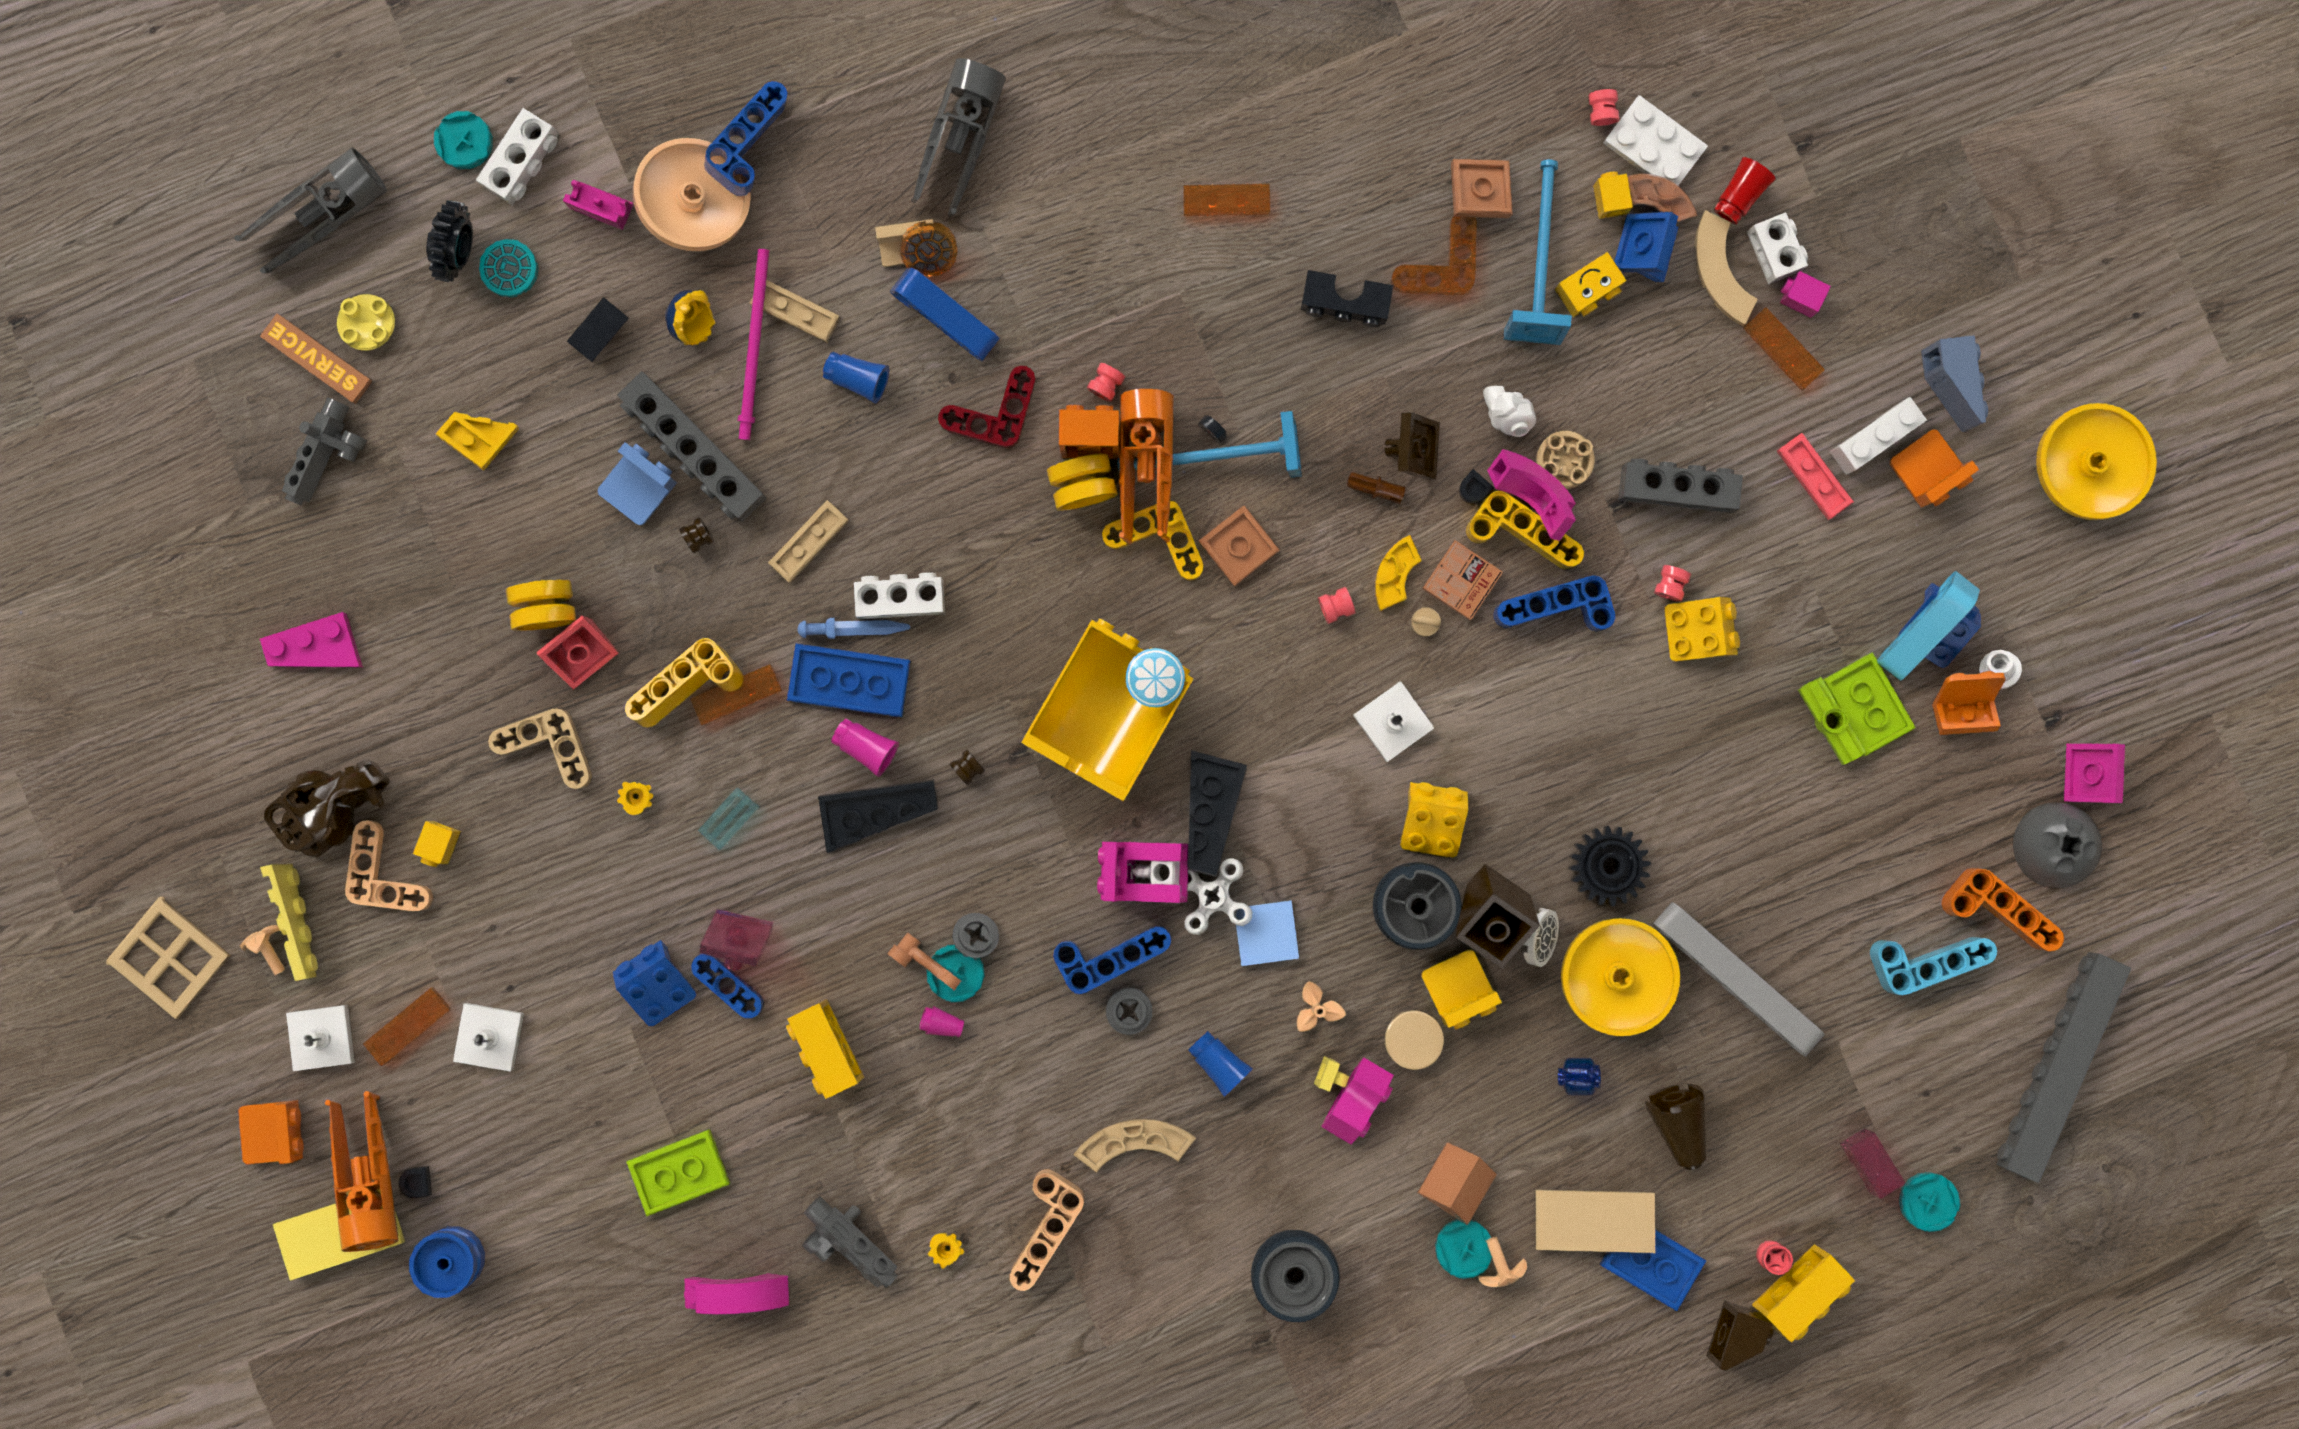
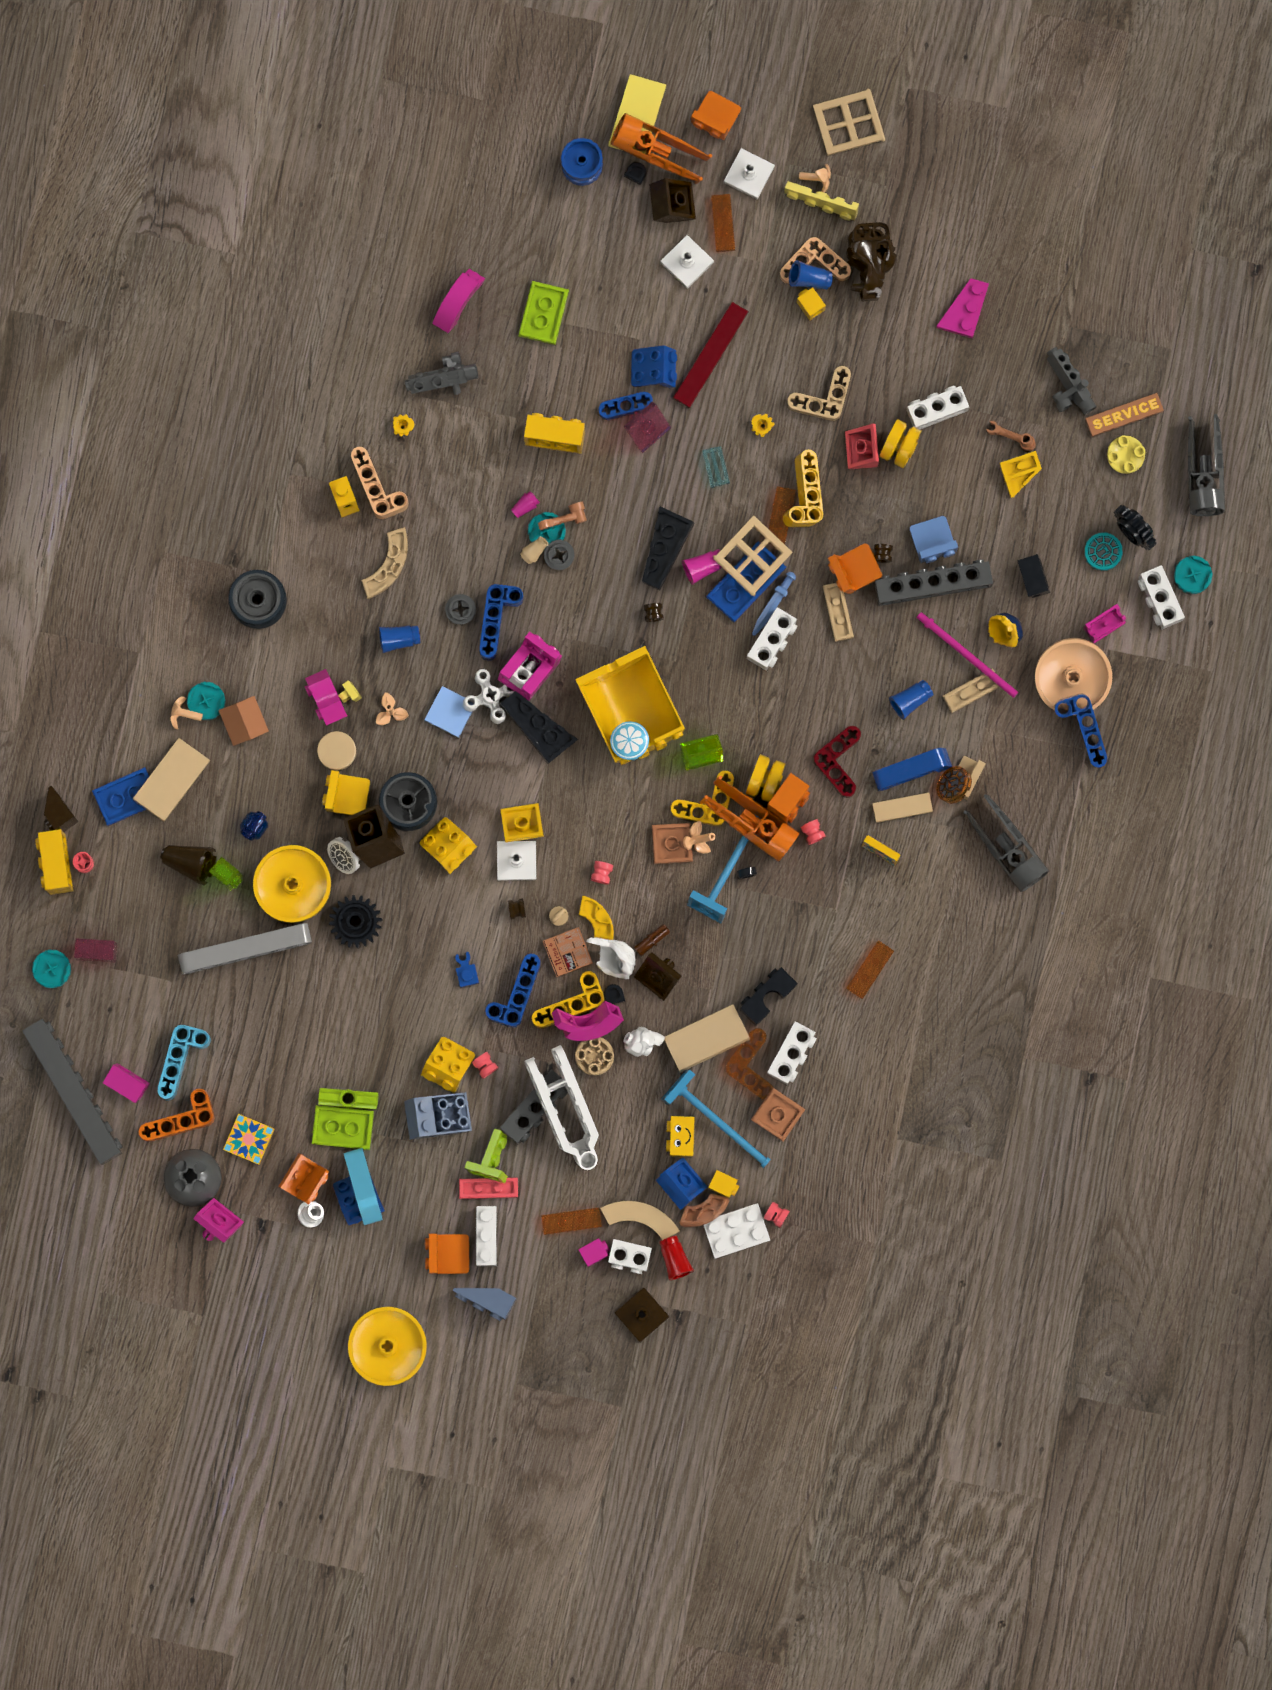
camera: 125 degrees right, 5 degrees down
none -> dark pink hinge [103,1063,150,1103]
none -> clear neon green brick [209,857,242,891]
none -> tile [223,1114,275,1165]
none -> yellow torso [329,476,359,518]
none -> sand blue slope [404,1092,472,1140]
none -> blue plate [456,952,479,988]
none -> lime bracket [465,1129,508,1183]
none -> yellow slope [500,803,544,843]
none -> dark brown wheel [508,898,526,920]
none -> tan cone [520,536,548,564]
none -> white piece [524,1045,599,1170]
none -> white hair [586,937,636,979]
none -> dark brown tile [615,1288,669,1342]
none -> dark brown slope [649,178,696,223]
none -> tan tile [664,1004,750,1073]
none -> dark red tile [673,302,749,408]
none -> clear neon green brick [680,734,723,771]
none -> light nougat plant [683,821,715,854]
none -> tan window [713,516,793,596]
none -> white brick [767,1021,817,1085]
none -> blue plant [789,260,833,290]
none -> orange bracket [828,544,882,594]
none -> yellow tile [862,835,900,866]
none -> tan tile [872,793,933,823]
none -> white brick [907,386,969,429]
none -> nougat brick [986,421,1036,452]

